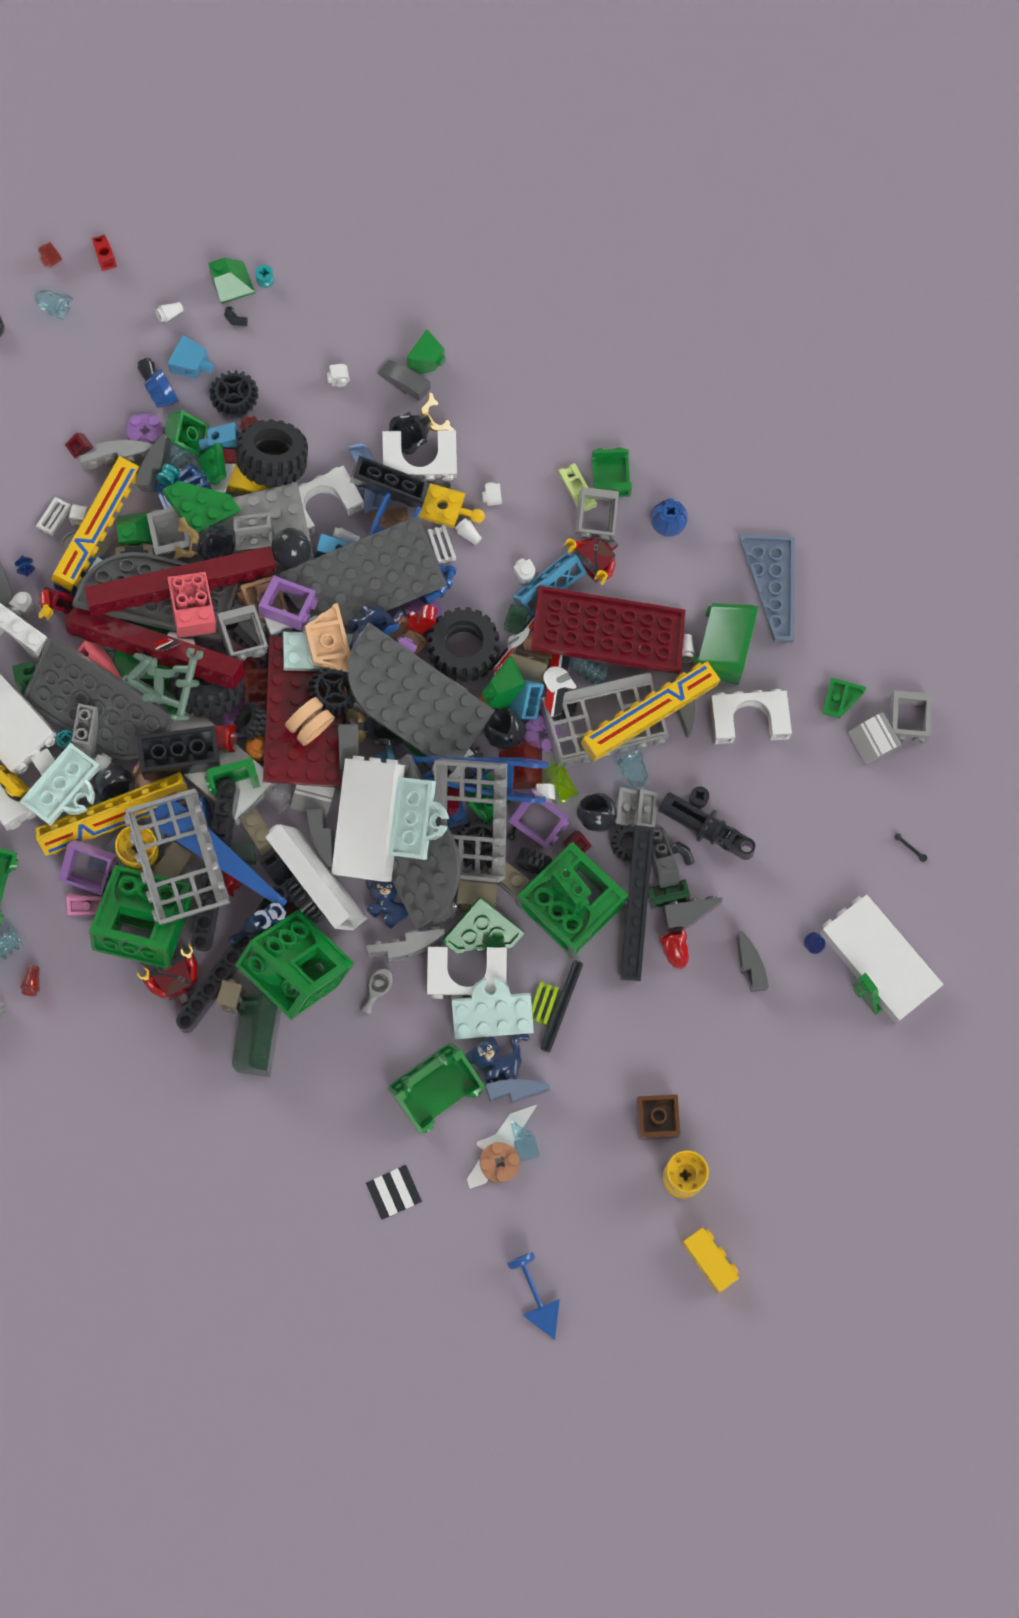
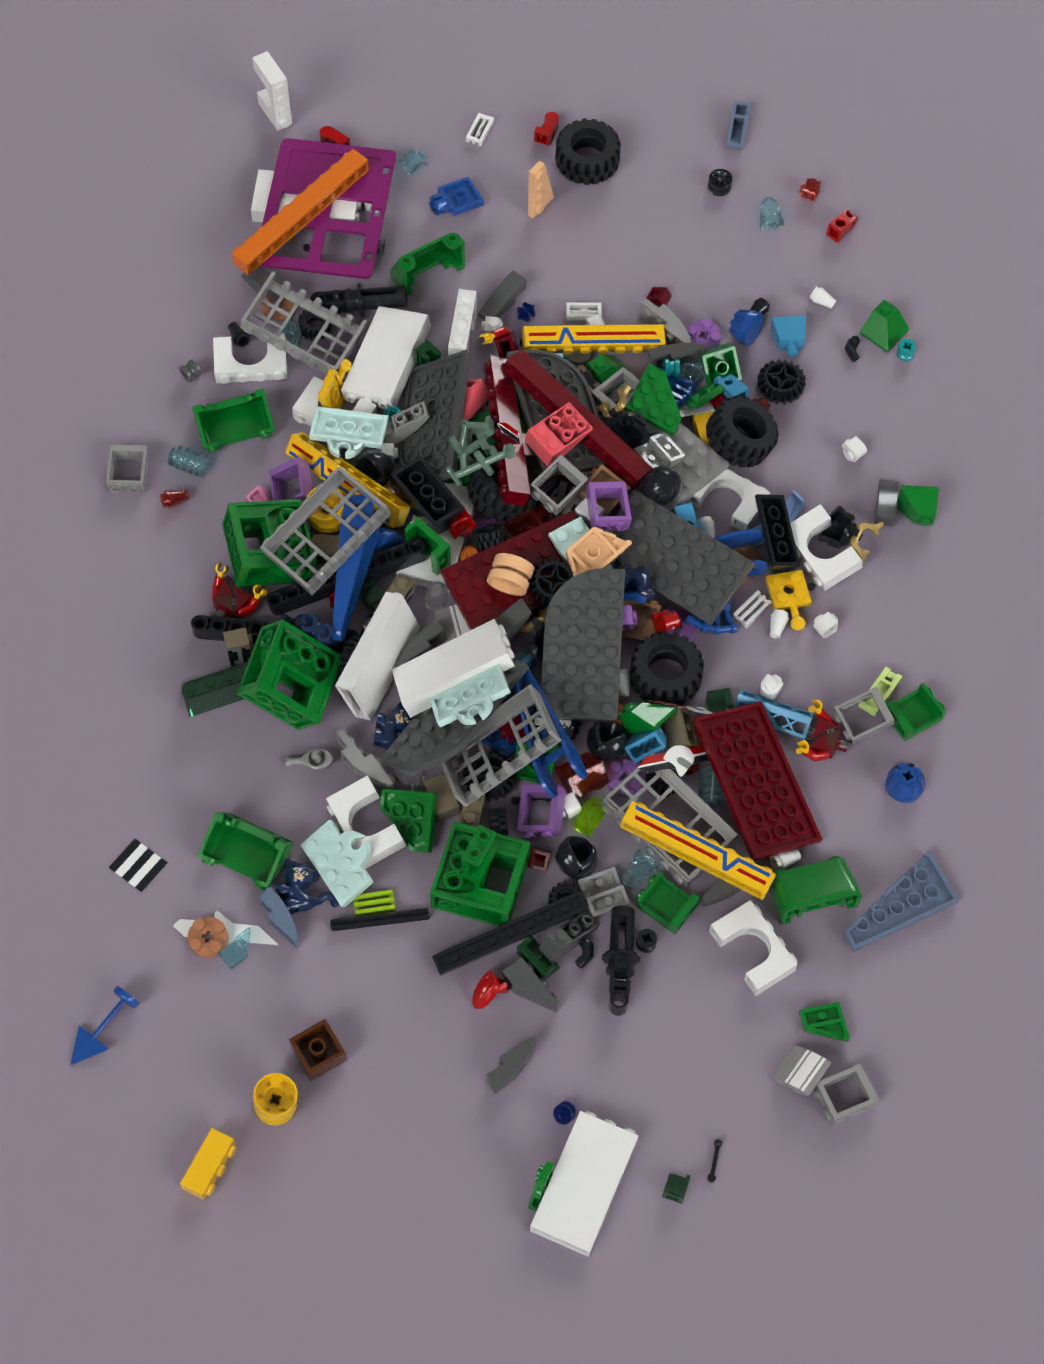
camera: 65 degrees right, 10 degrees down
none -> green panel [636,871,700,934]
none -> clear green panel [662,1173,691,1204]

